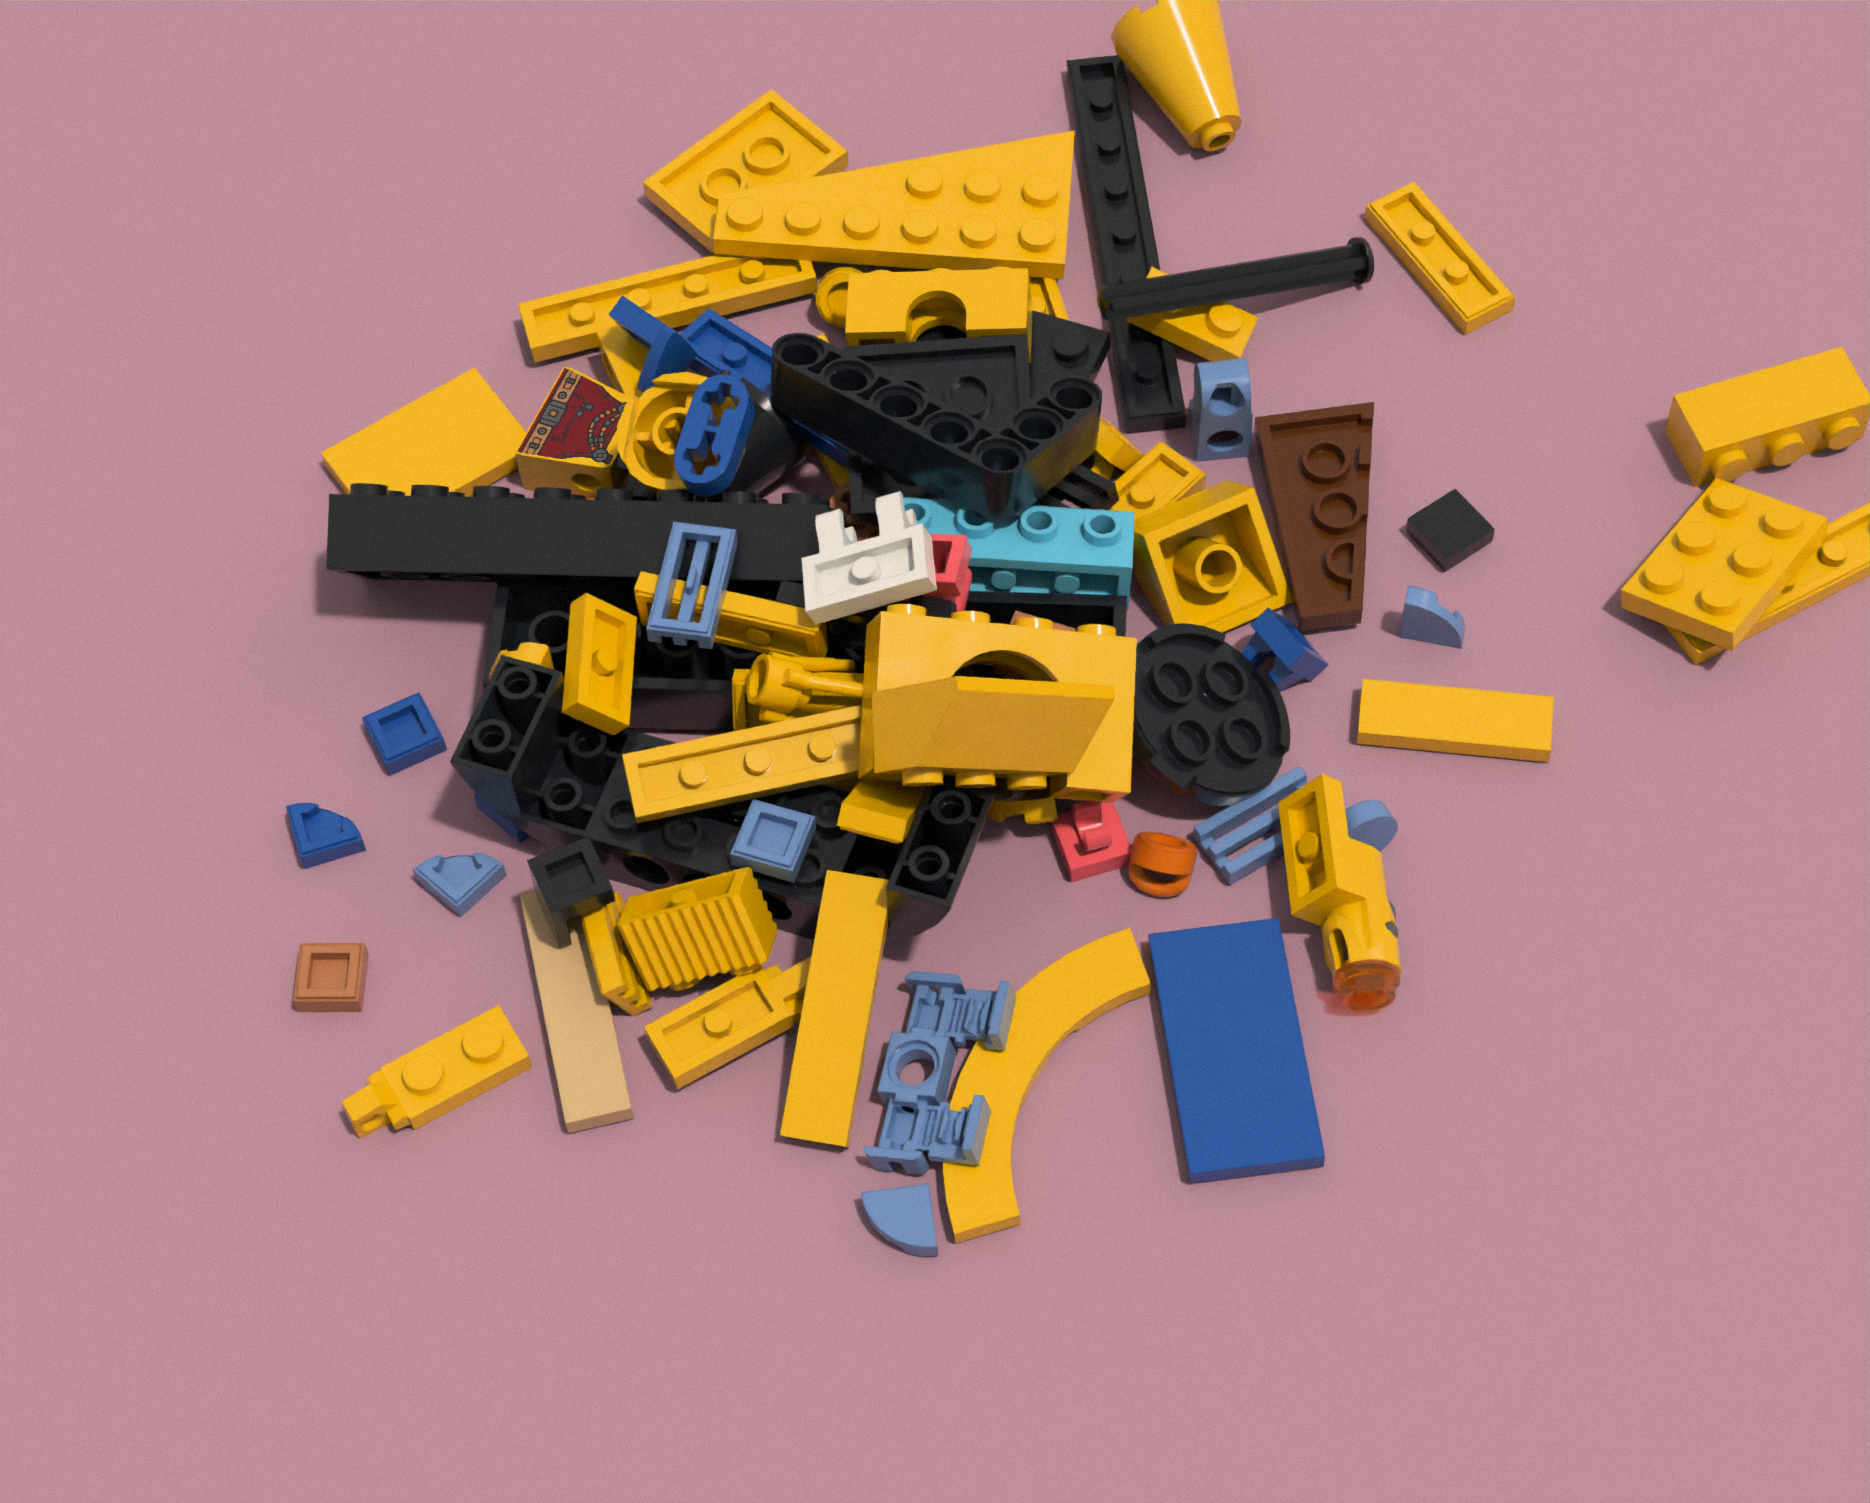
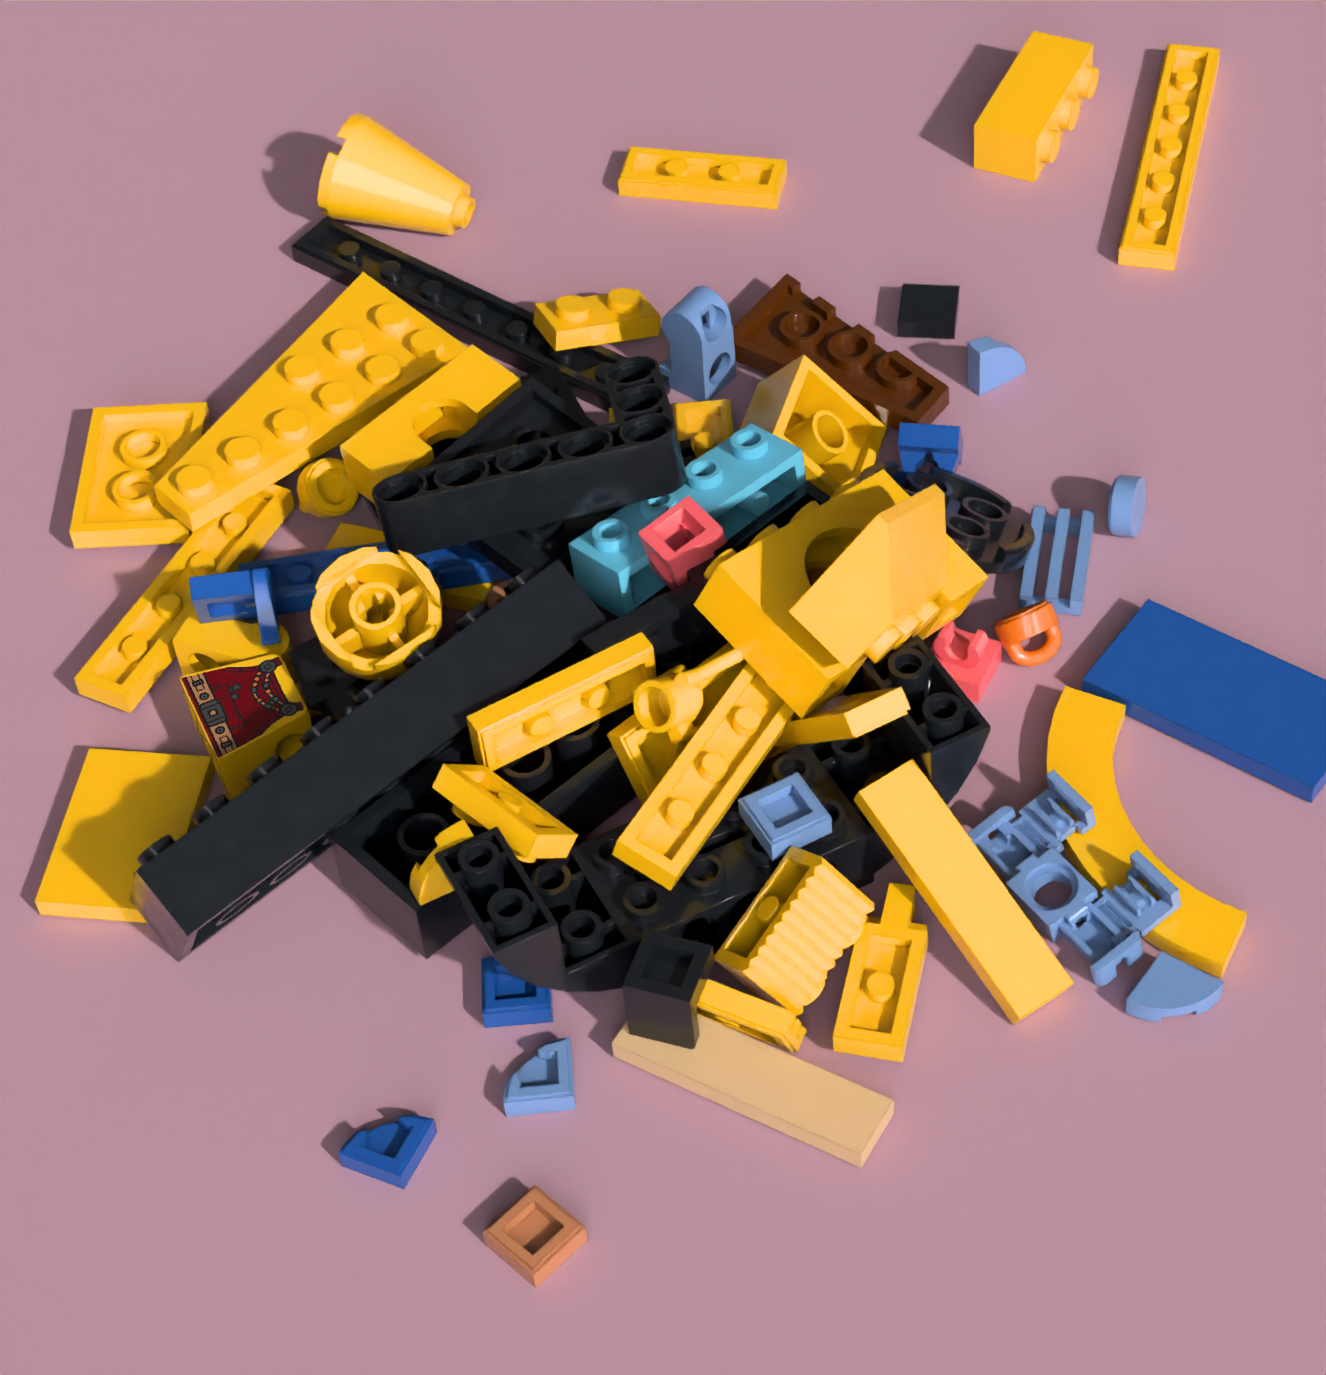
camera: 45 degrees left, 10 degrees down
yellow hinge [342,1005,532,1139] -> none
blue tile [362,692,447,776] -> none
medium blue tile [646,522,738,649] -> none
blue beam [674,374,755,496] -> none
white plate [801,491,937,625] -> none
black axle [1097,237,1374,321] -> none
yellow plate [1278,774,1402,1012] -> none
yellow tile [1357,679,1554,762] -> none
yellow plate [1621,478,1828,651] -> none

